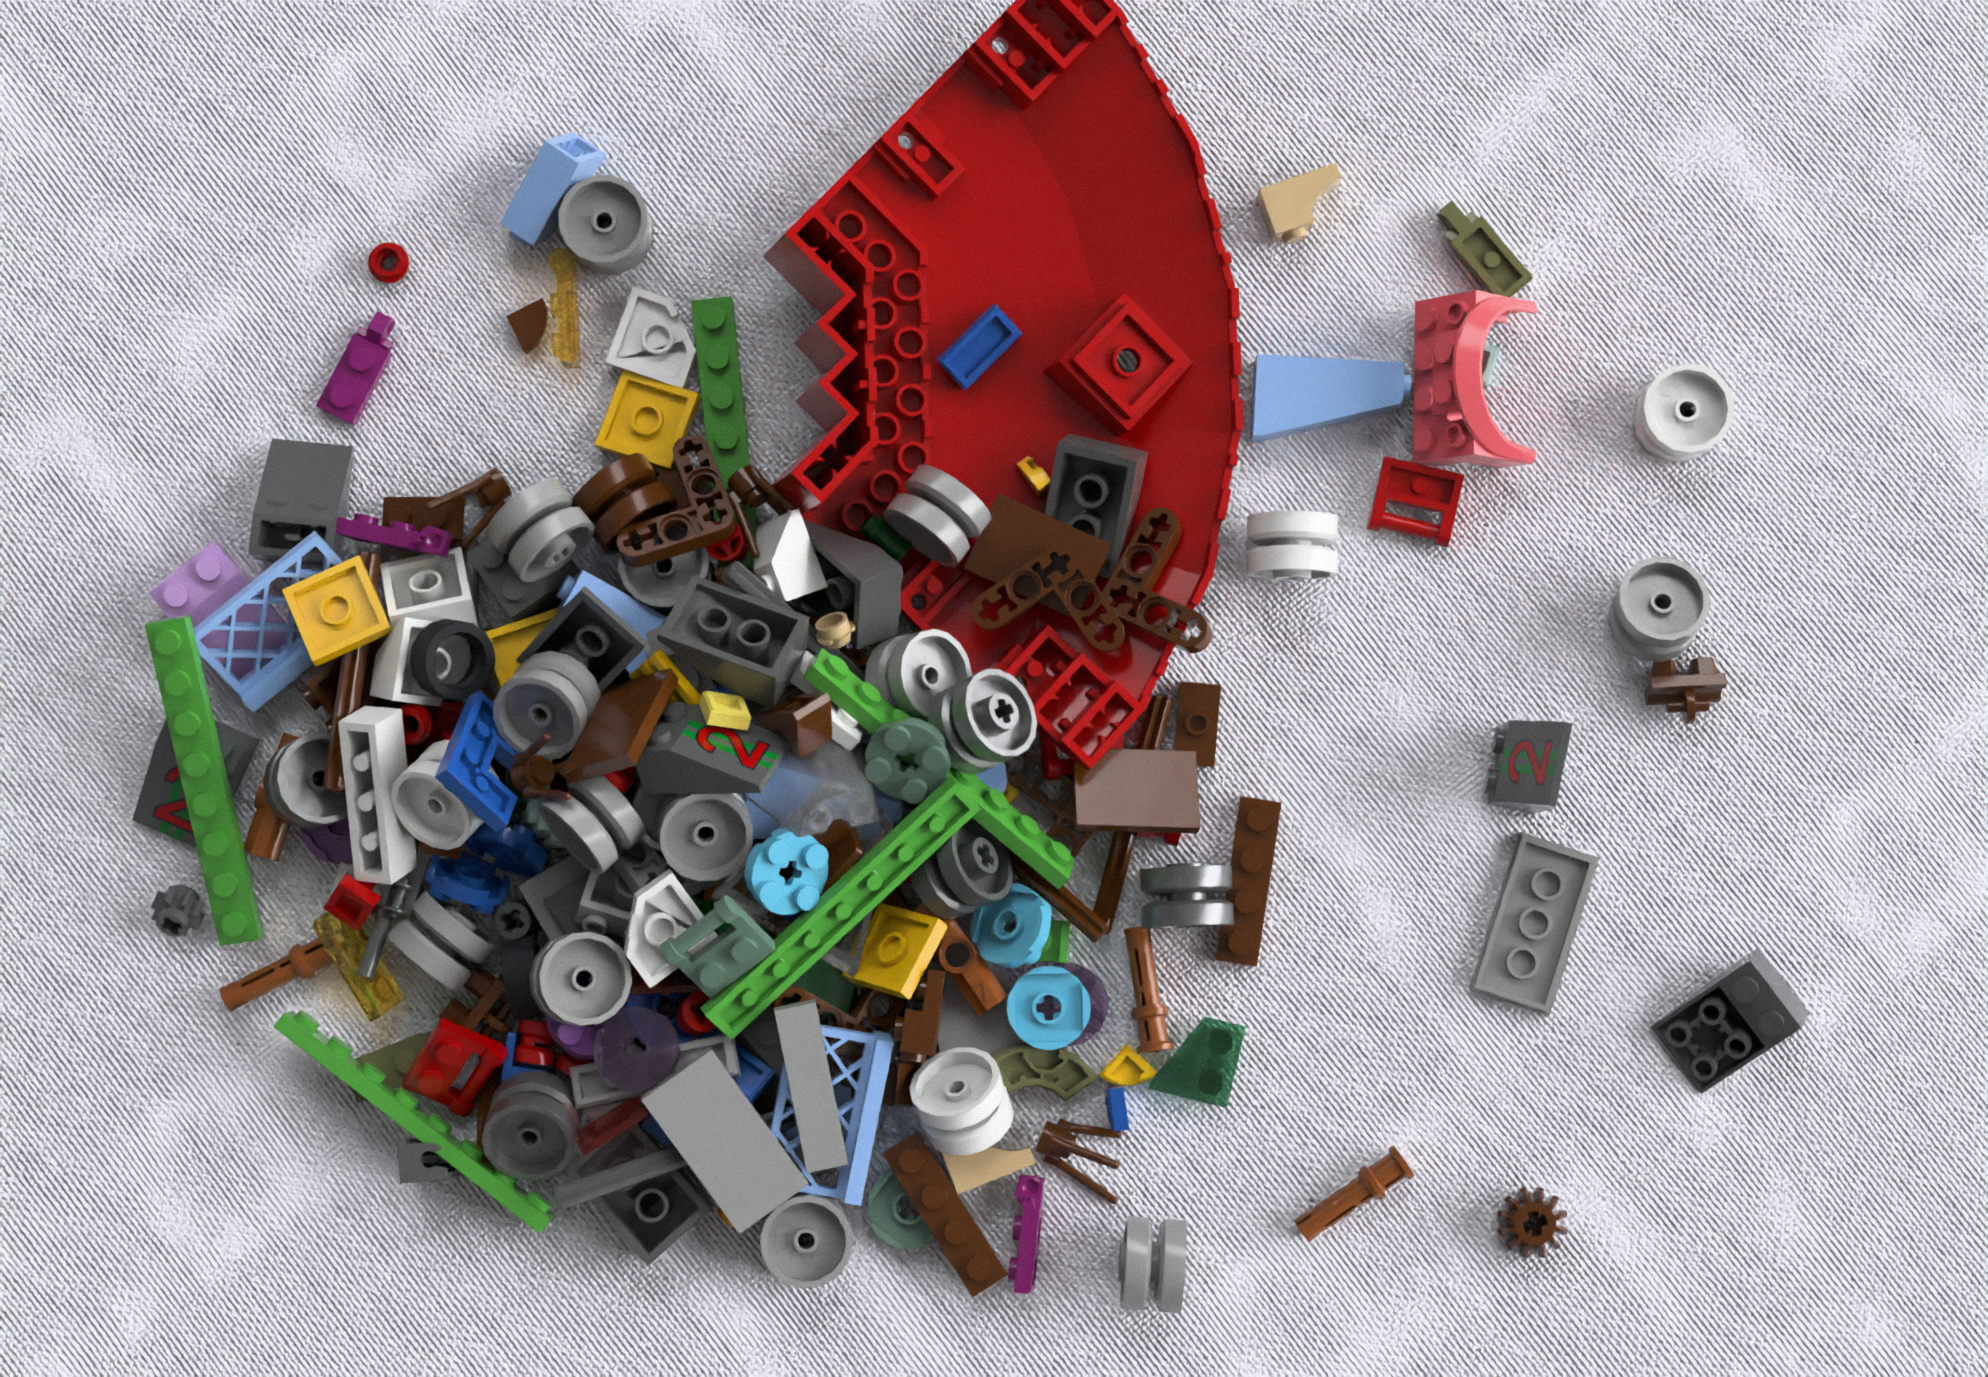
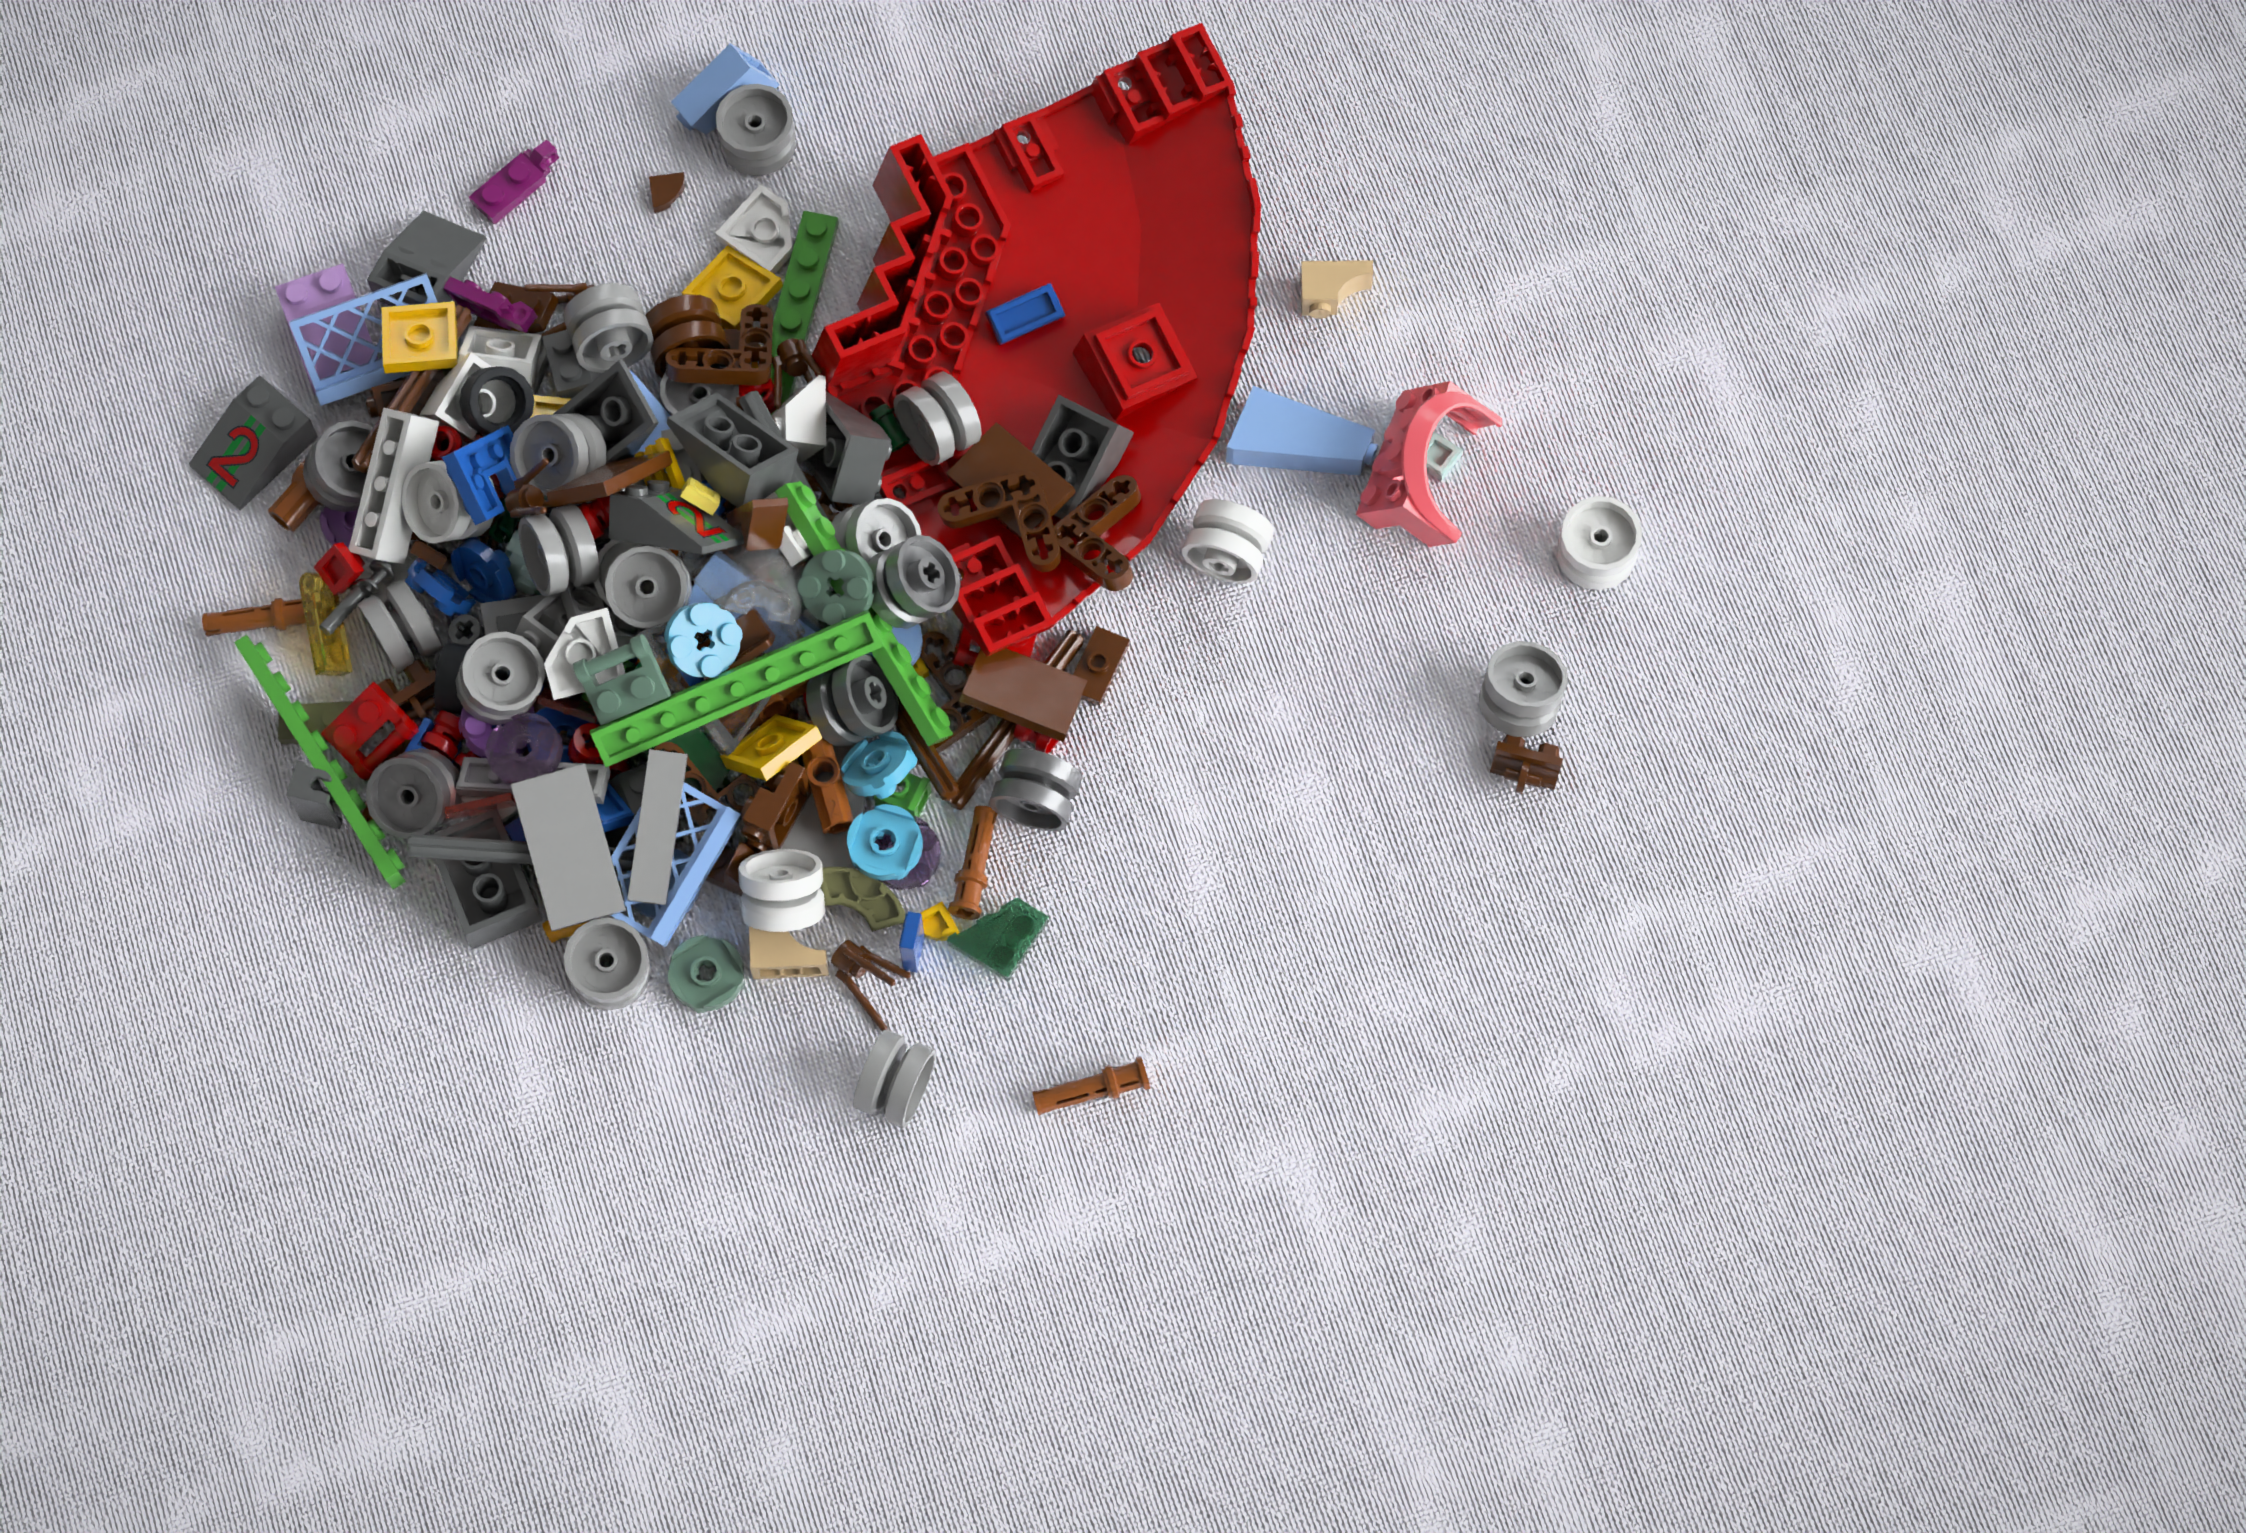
camera: 20 degrees right, 15 degrees down
bright green plate [144,615,264,946] -> none
dark grey gear [151,885,205,937] -> none
red plate [368,242,410,284] -> none
clear yellow plate [548,248,581,369] -> none
tan plate [815,612,855,649] -> none
reddish brown plate [883,1131,1008,1298] -> none
magenta hinge [1008,1175,1046,1294] -> none
yellow tile [1015,456,1051,498] -> none
reddish brown plate [1215,796,1282,967] -> none
red plate [1367,456,1464,548] -> none
olive hinge [1436,200,1533,298] -> none
light grey tile [1469,832,1600,1015] -> none
dark grey slope [1483,720,1573,814] -> none
reddish brown gear [1496,1187,1568,1258] -> none
dark grey slope [1651,947,1809,1094] -> none

